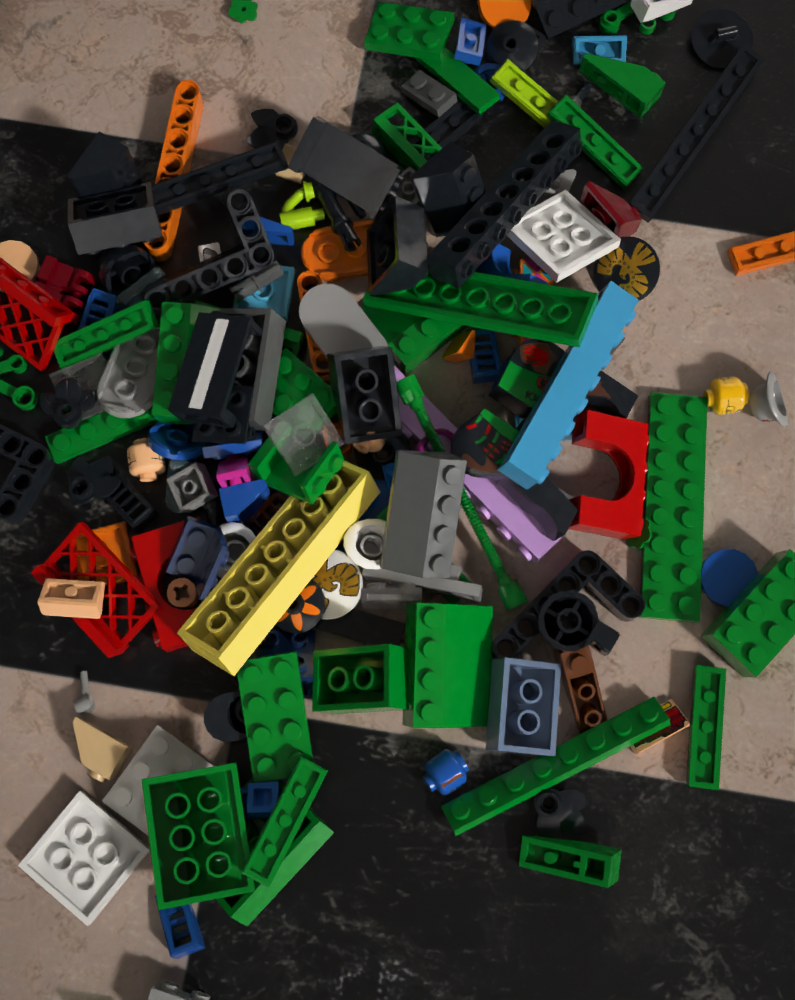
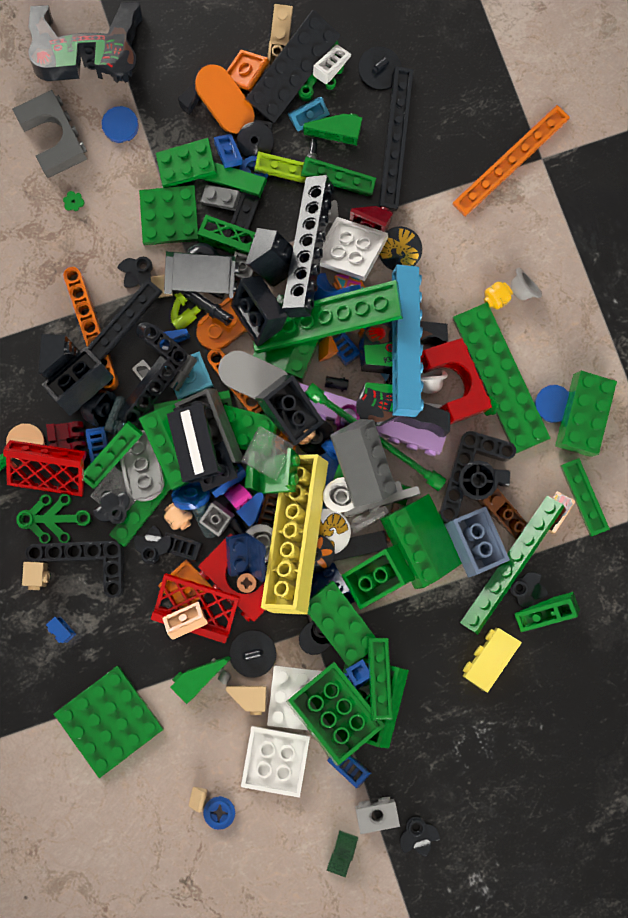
camera: 25 degrees left, 5 degrees up
blue head [422,749,469,795] -> none
none -> green plate [139,185,198,246]
none -> green slope [170,656,231,704]
none -> black shield [229,630,276,678]
none -> black pin [325,375,349,392]
none -> white hat [421,369,448,394]
none -> light yellow slope [463,628,522,693]

